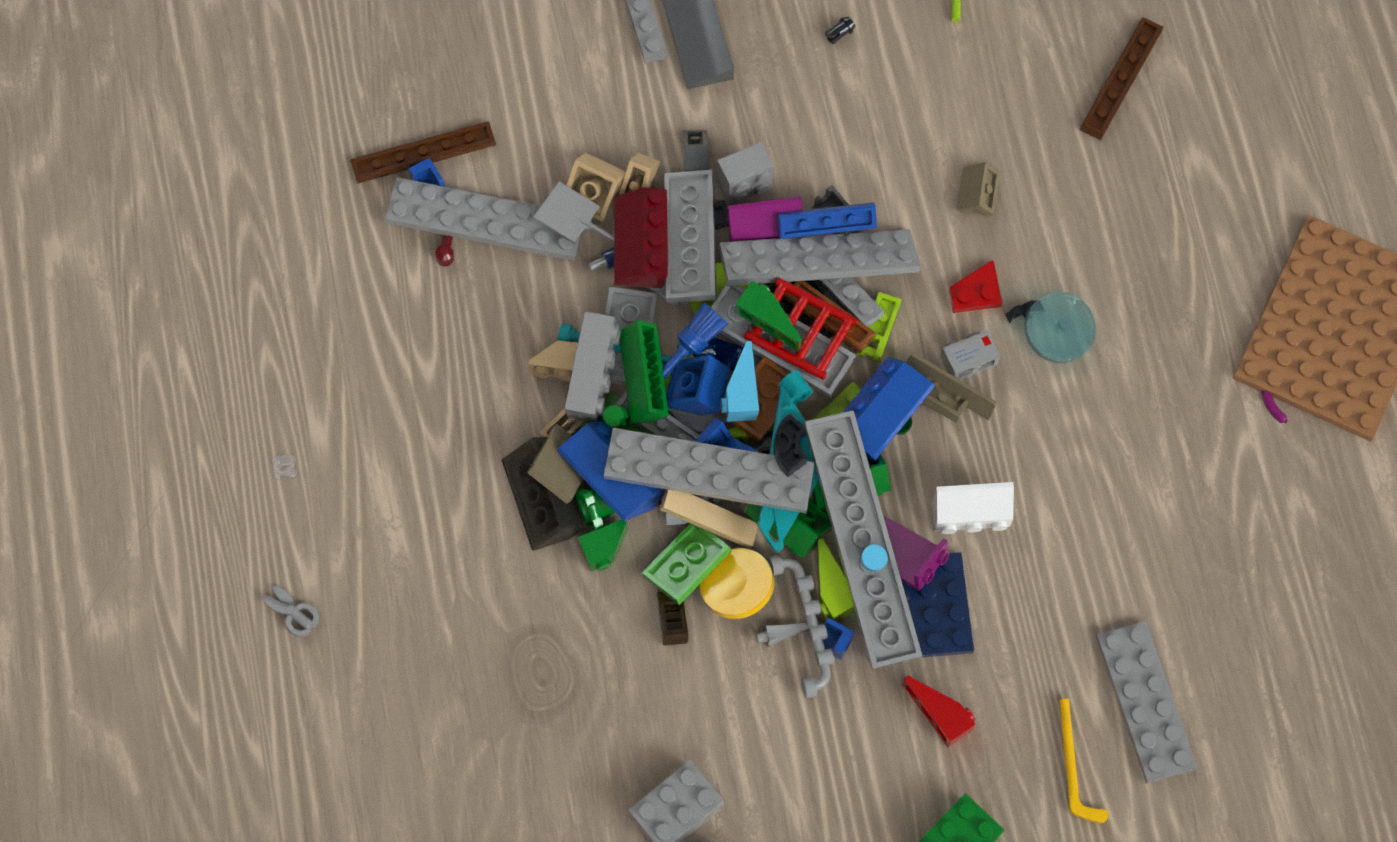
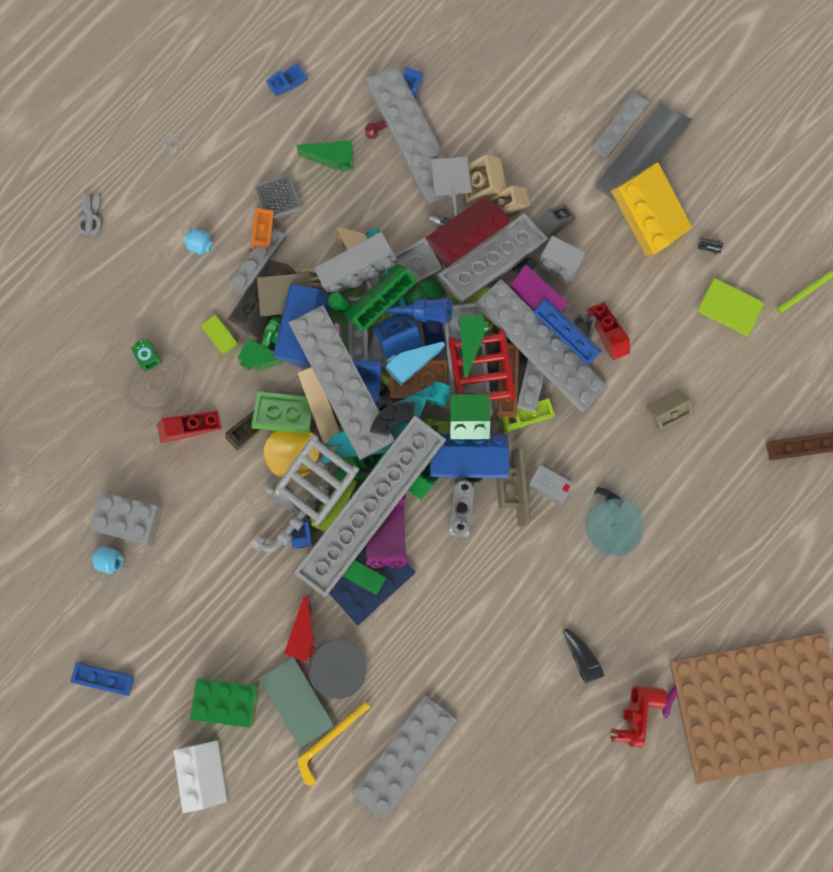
camera: 55 degrees right, 10 degrees up
reddish brown tile [350,121,496,184] -> none
medium azure tile [860,545,888,572] -> none
white slope [932,482,1014,534] -> none
red wing [949,261,1002,313] -> none
none -> green brick [131,339,162,372]
none -> red slope [157,411,222,443]
none -> medium azure head [184,228,213,255]
none -> lime tile [200,315,238,356]
none -> light grey plate [228,227,286,296]
none -> orange panel [250,208,274,250]
none -> tile [254,175,301,220]
none -> sand green tile [259,657,335,748]
none -> blue slope [266,63,308,96]
none -> light grey bar [274,434,359,526]
none -> green slope [296,140,354,171]
none -> dark grey piece [308,640,367,699]
none -> green tile [342,560,386,595]
none -> green slope [405,279,446,306]
none -> green slope [449,394,490,439]
none -> light grey piece [449,479,475,537]
none -> black piece [563,629,604,684]
none -> red slope [587,302,630,361]
none -> red piece [610,685,667,748]
none -> yellow slope [611,162,692,256]
none -> lime tile [697,278,765,337]

